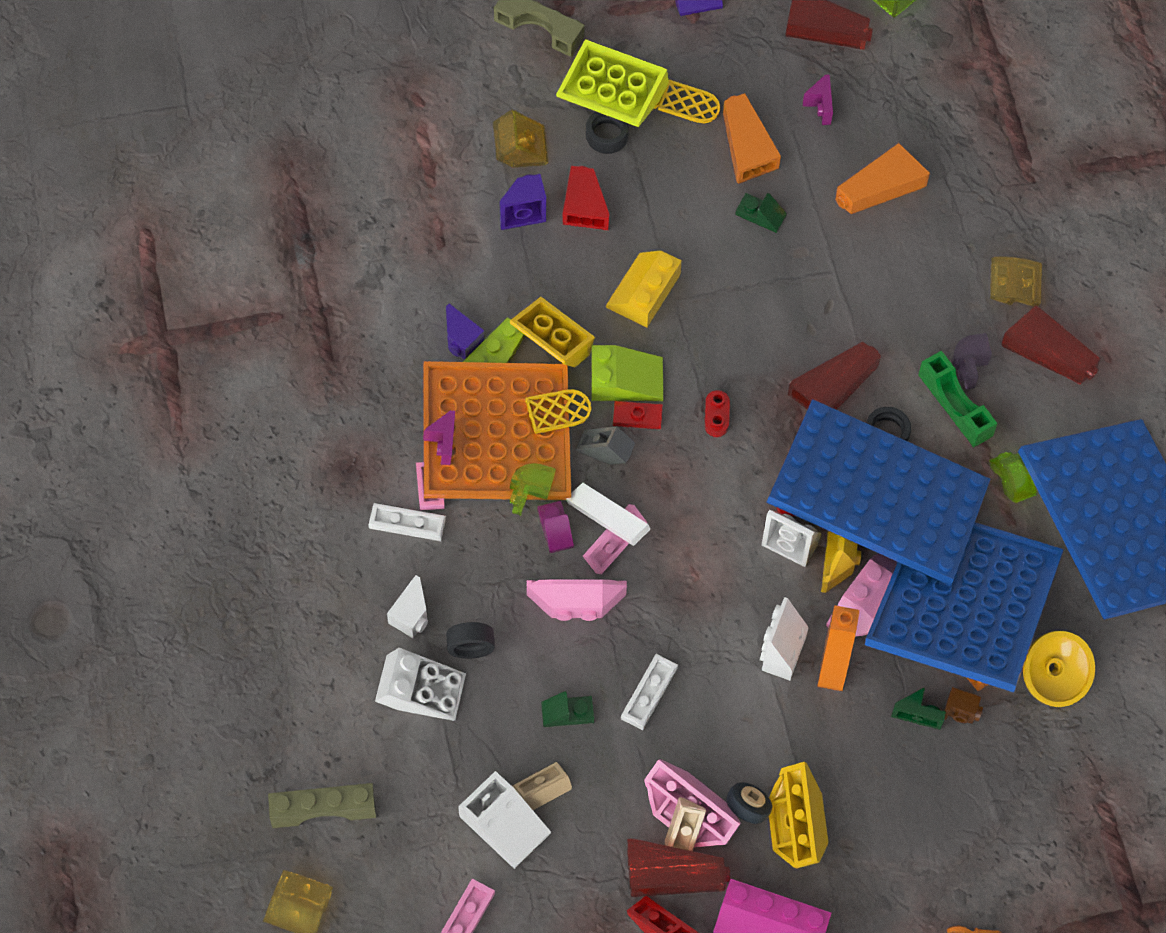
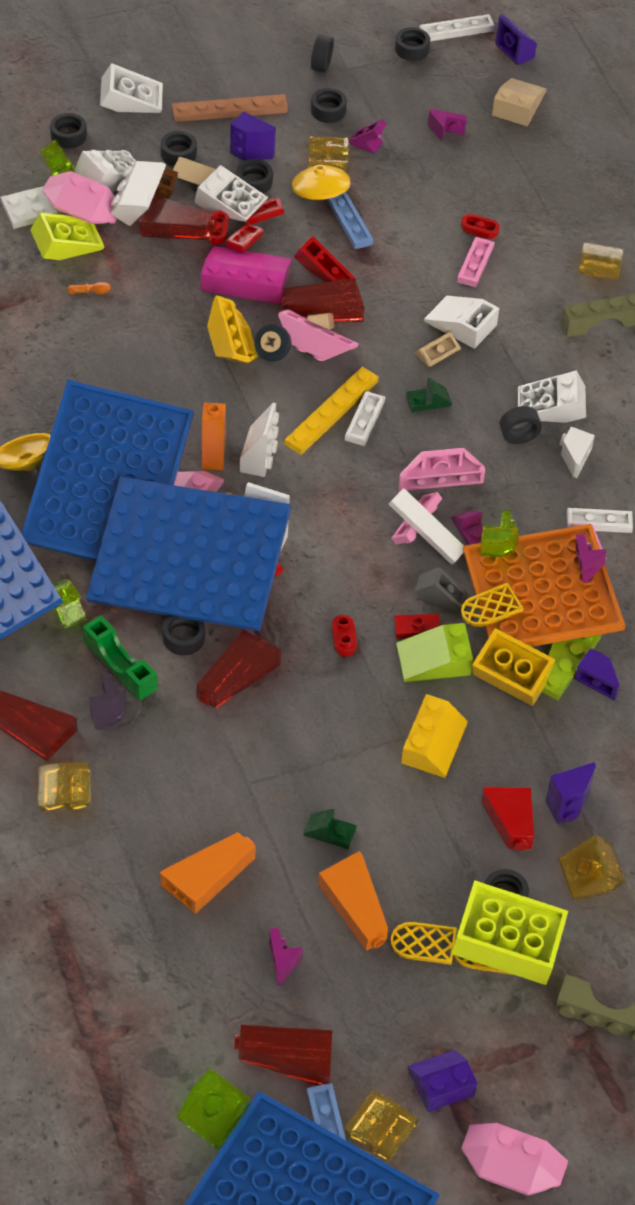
camera: 170 degrees right, 10 degrees down
none -> yellow plate [285,367,379,455]

